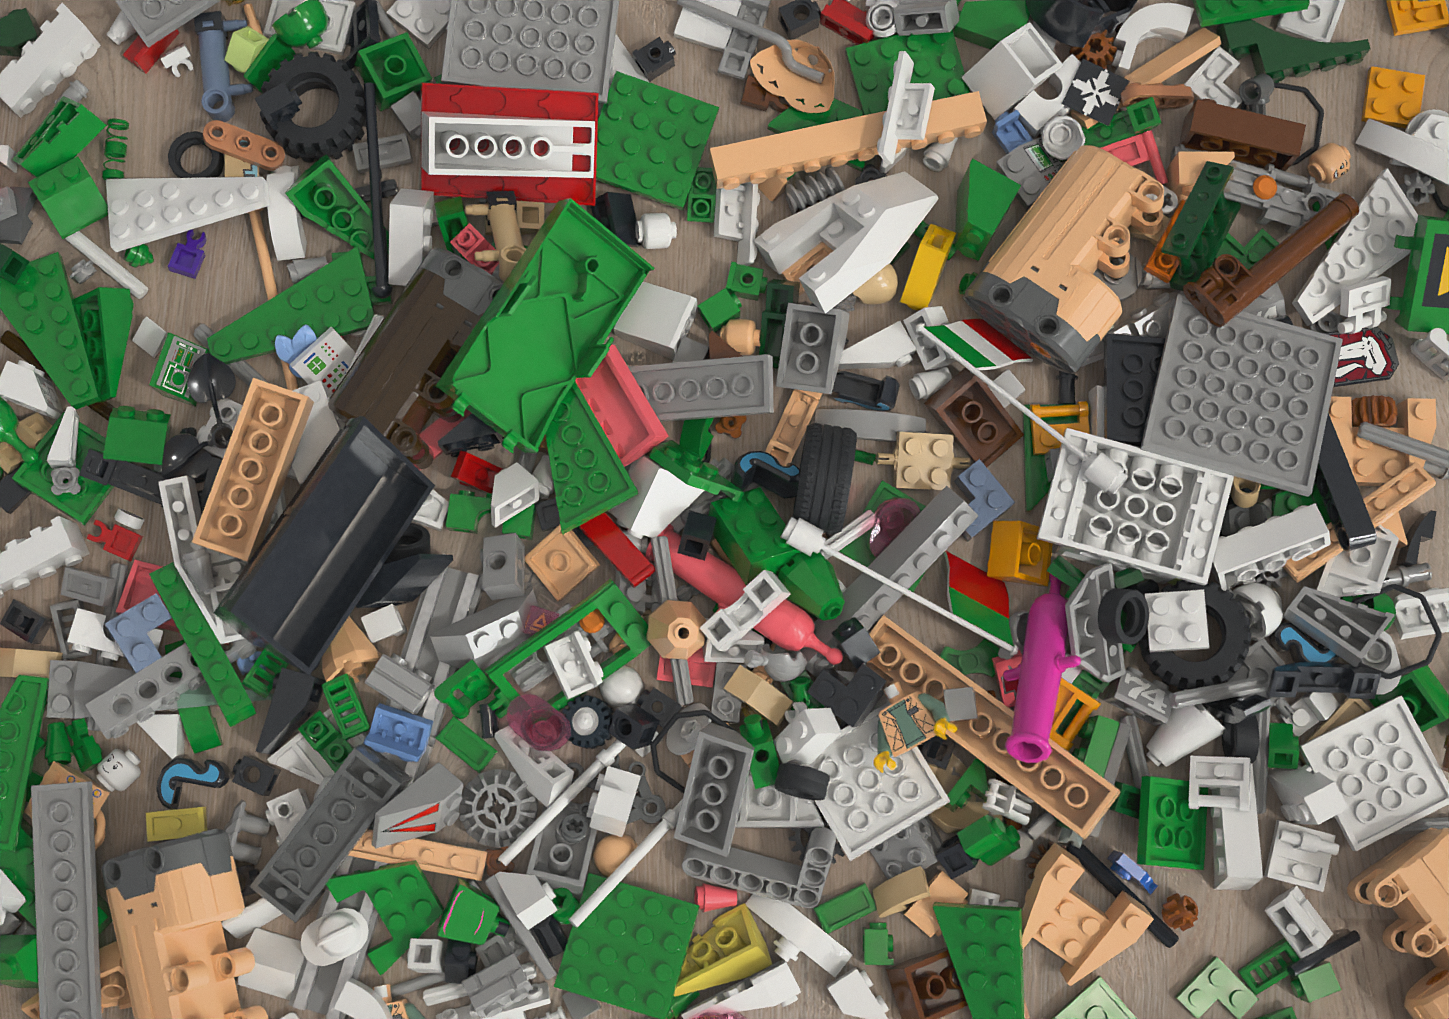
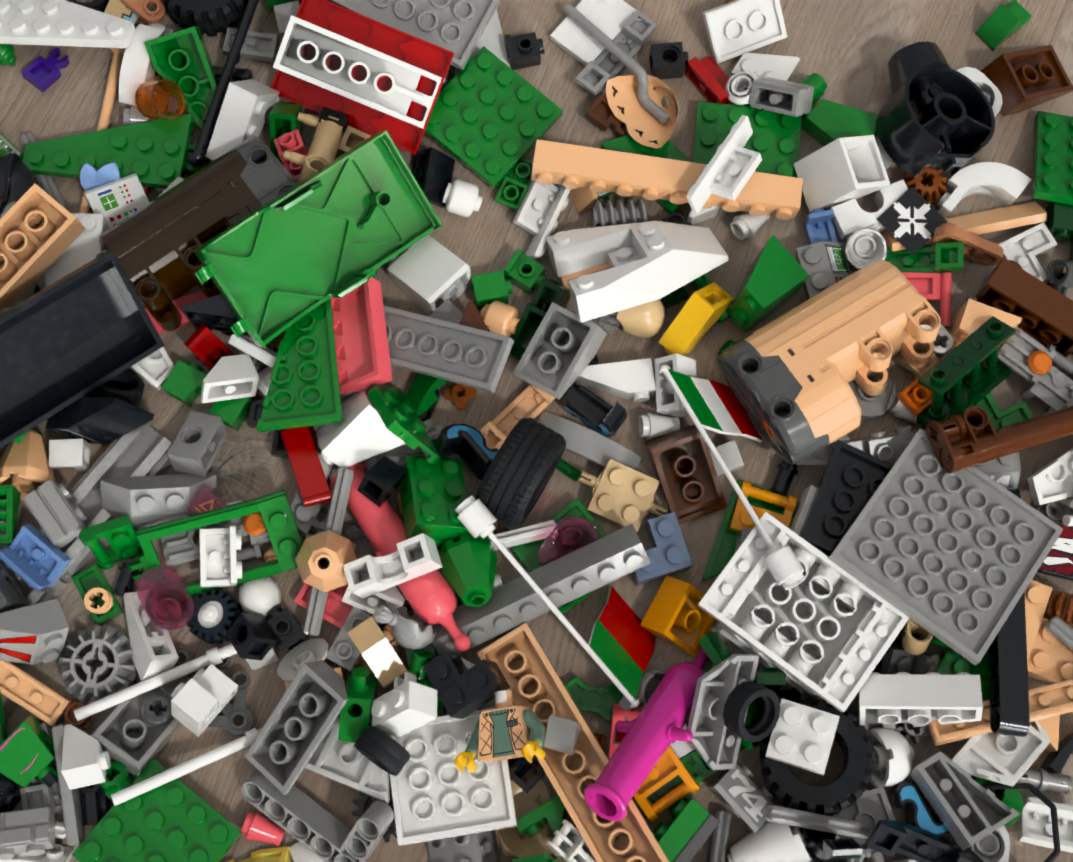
camera: 20 degrees right, 5 degrees down
light nougat tile [525,525,600,601] -> none
light nougat hair [593,834,638,877] -> none
black piece [650,710,740,794] -> none
black brick [831,616,881,669] -> none
none -> light nougat bush [84,587,113,614]
none -> clear orange helmet [134,79,185,120]
none -> white tile [228,334,277,368]

